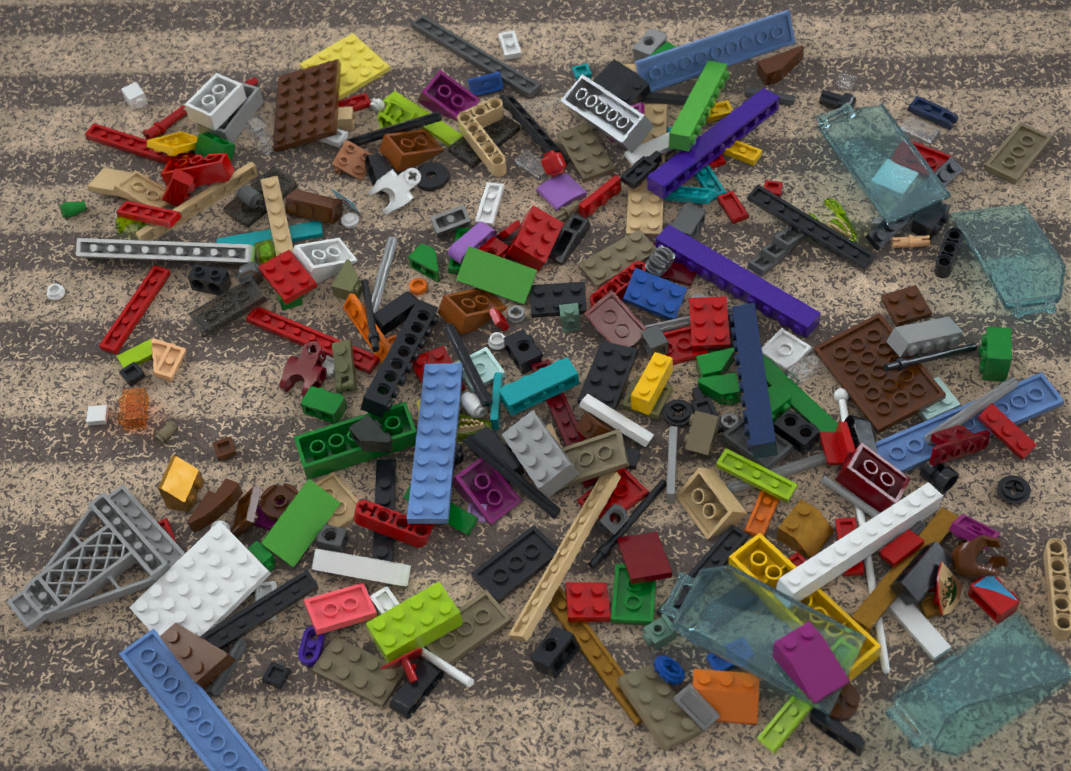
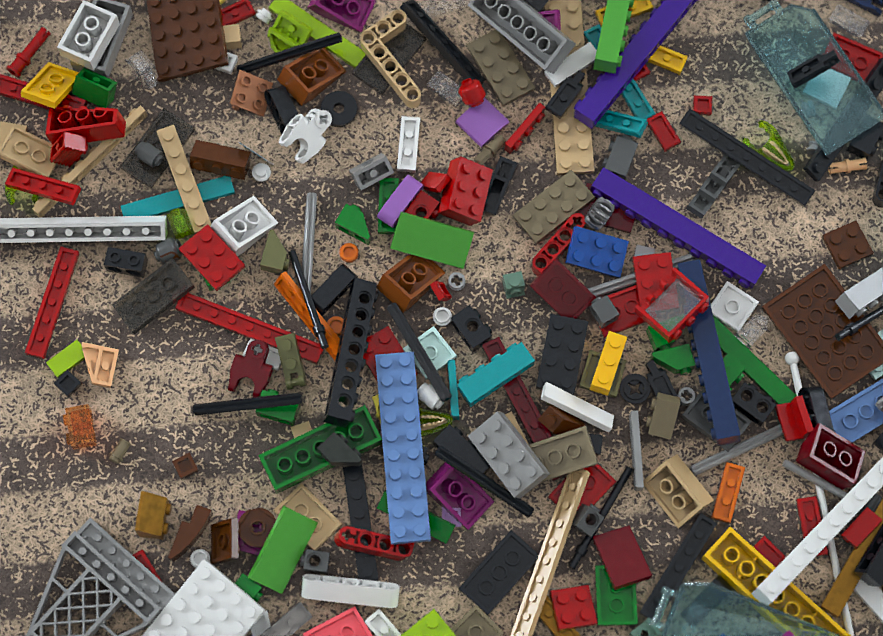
camera: 15 degrees left, 20 degrees up
white tile [86,405,109,425] -> none
black plate [530,282,587,318] -> none
lime plate [716,448,798,504] -> none
pearl gold slope [777,499,835,559] -> none
none -> black axle [192,393,303,416]
none -> window [635,267,709,343]
none -> black hinge [787,50,840,88]

